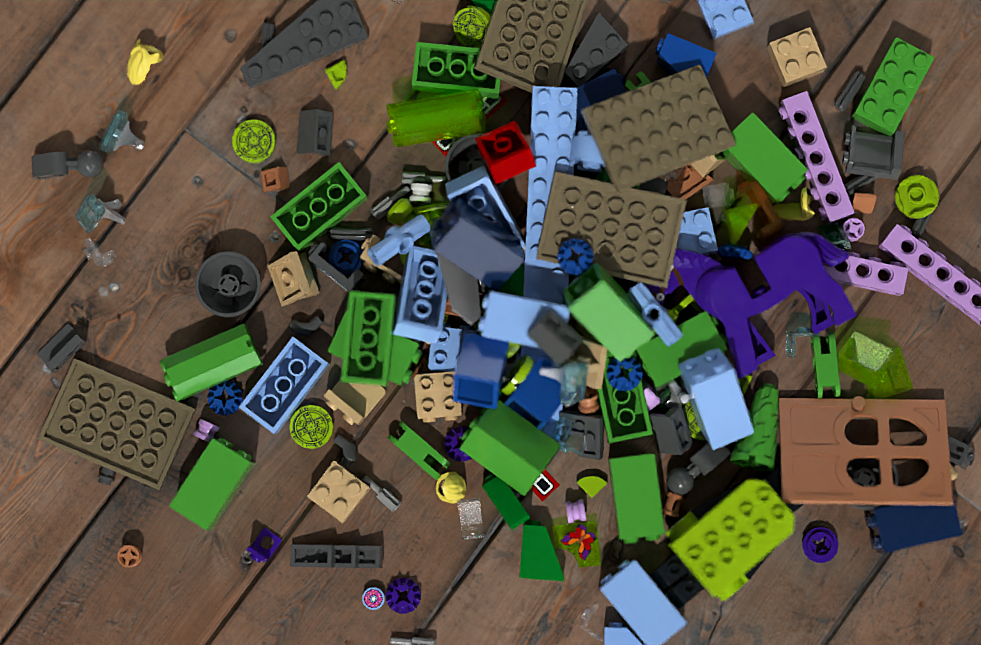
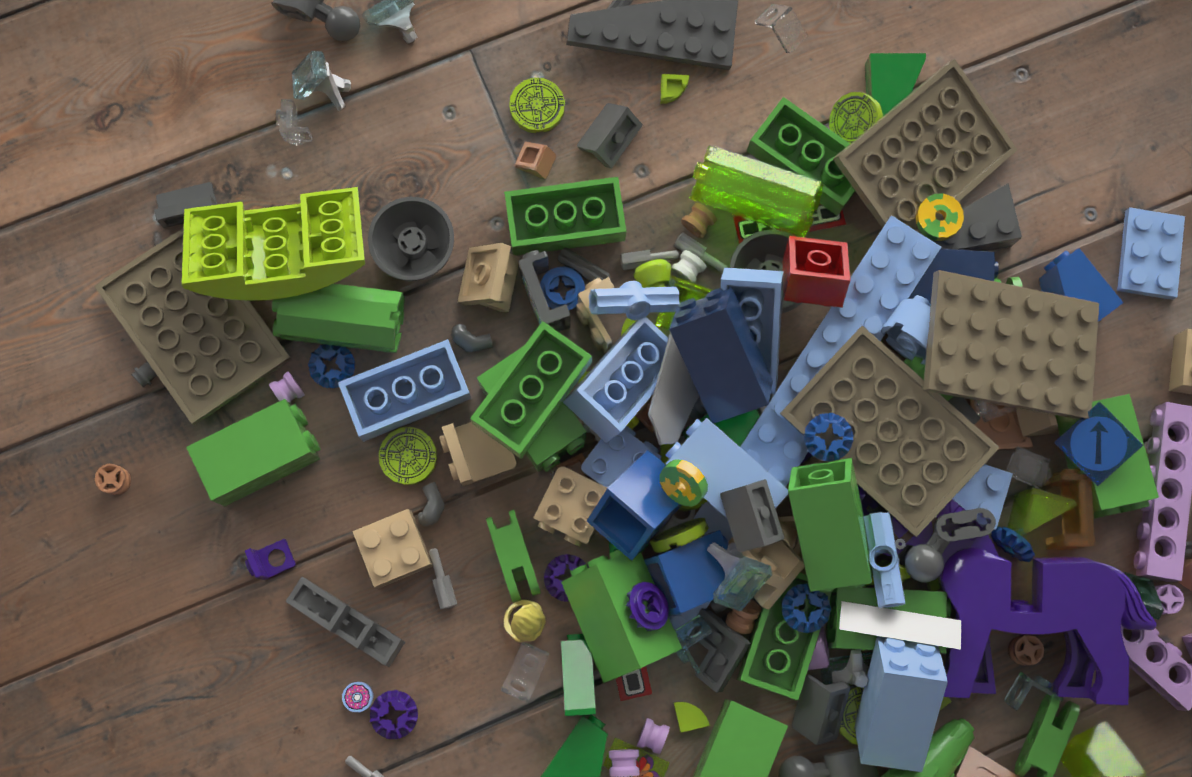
camera: 20 degrees right, 5 degrees down
light yellow piece [769,188,815,221] -> none
none -> lime slope [182,187,365,300]
none -> lavender wheel [609,749,640,777]
none -> dark purple gear [625,582,669,632]
none -> piece [660,459,708,507]
none -> nougat wheel [681,203,717,238]
none -> white sticker [839,601,961,650]
none -> dark grey beam [905,508,996,583]
none -> yellow piece [915,193,964,241]
none -> nougat wheel [1008,635,1044,665]
none -> piece [1054,401,1143,486]

